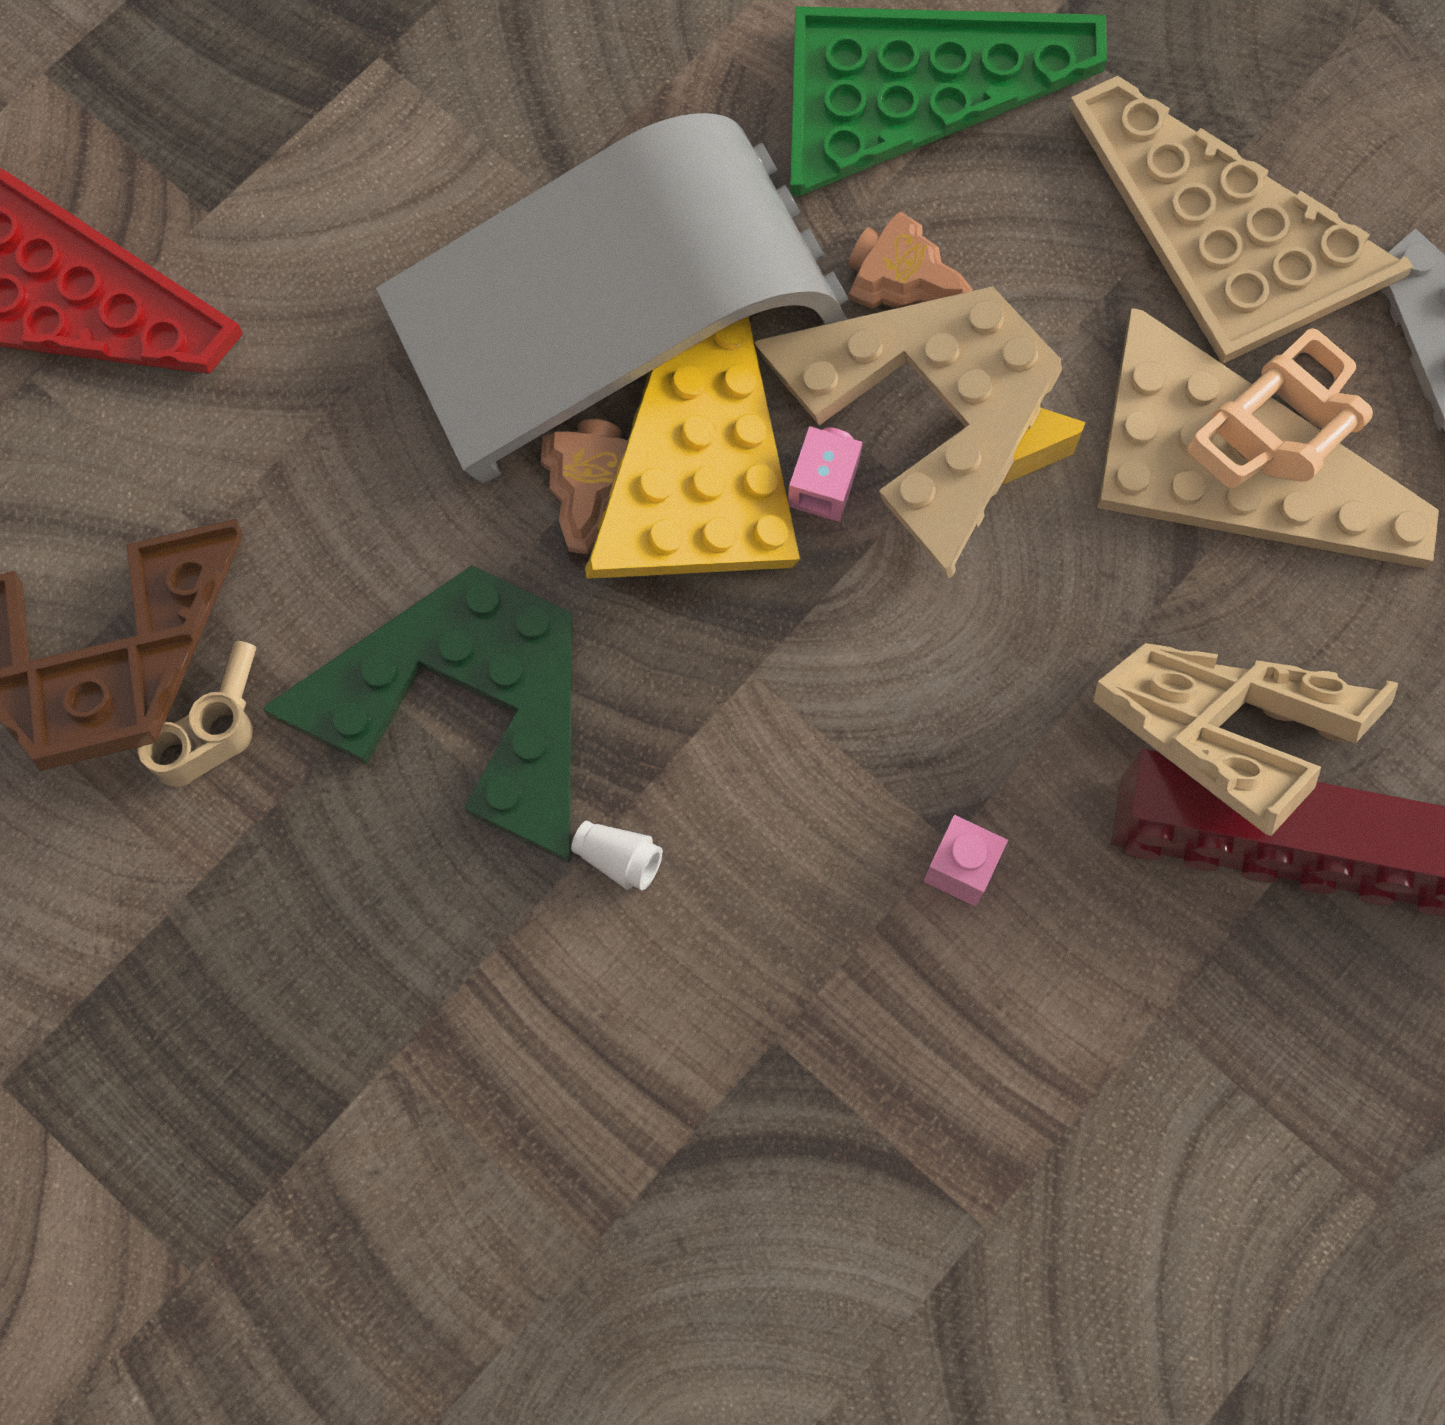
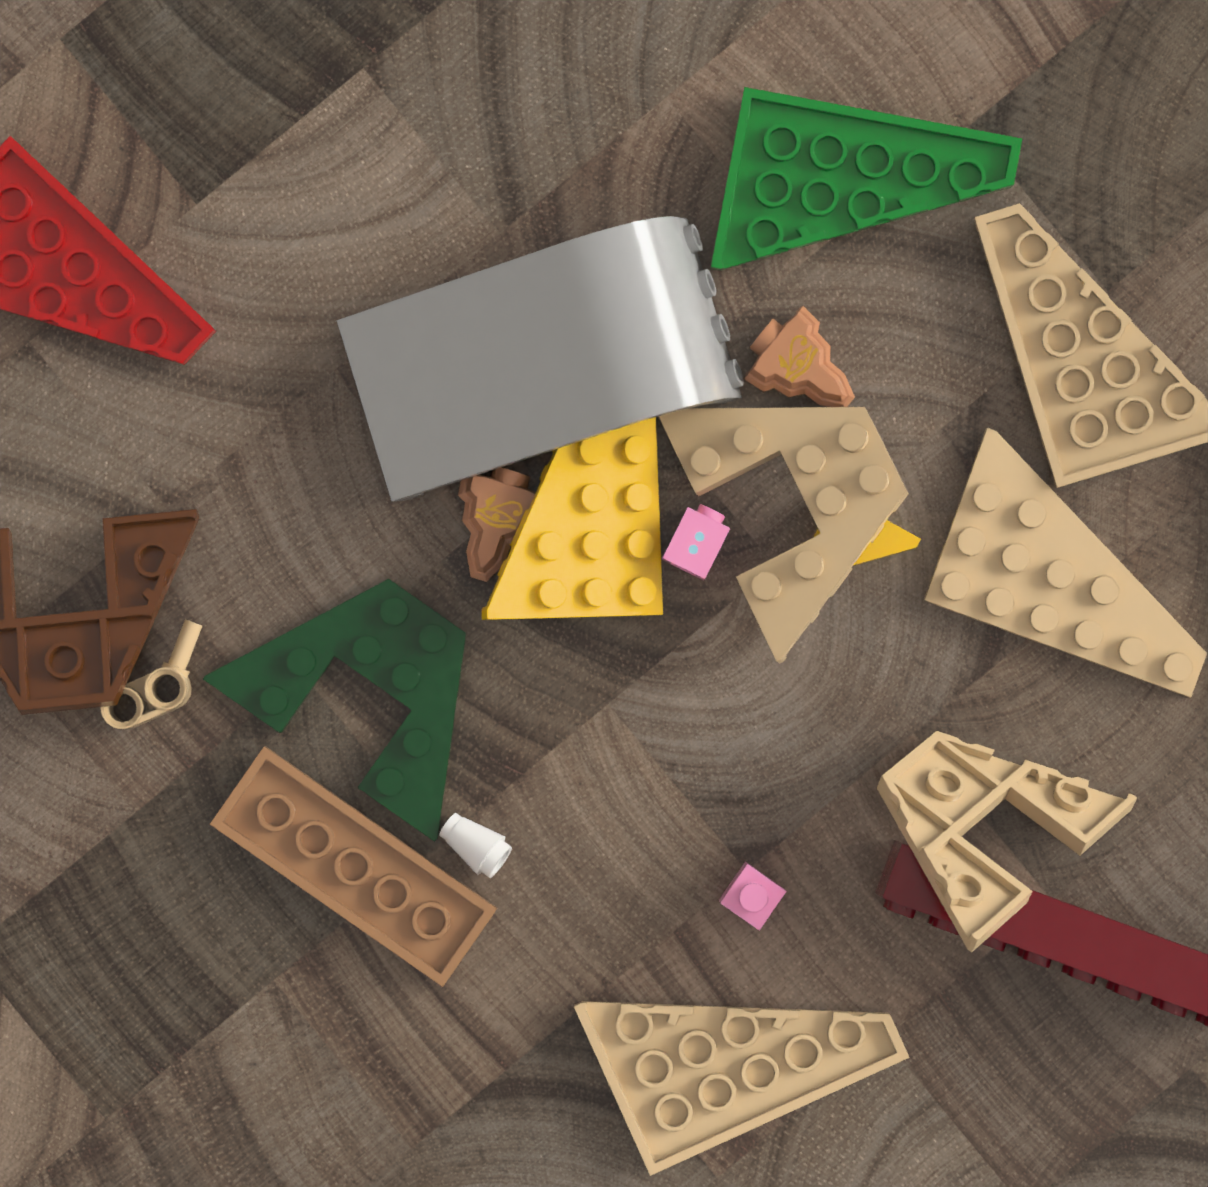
camera: 10 degrees right, 15 degrees up
light nougat bar [1187,328,1373,488] -> none
none -> medium nougat plate [210,746,497,987]
none -> tan wing [574,1001,910,1176]

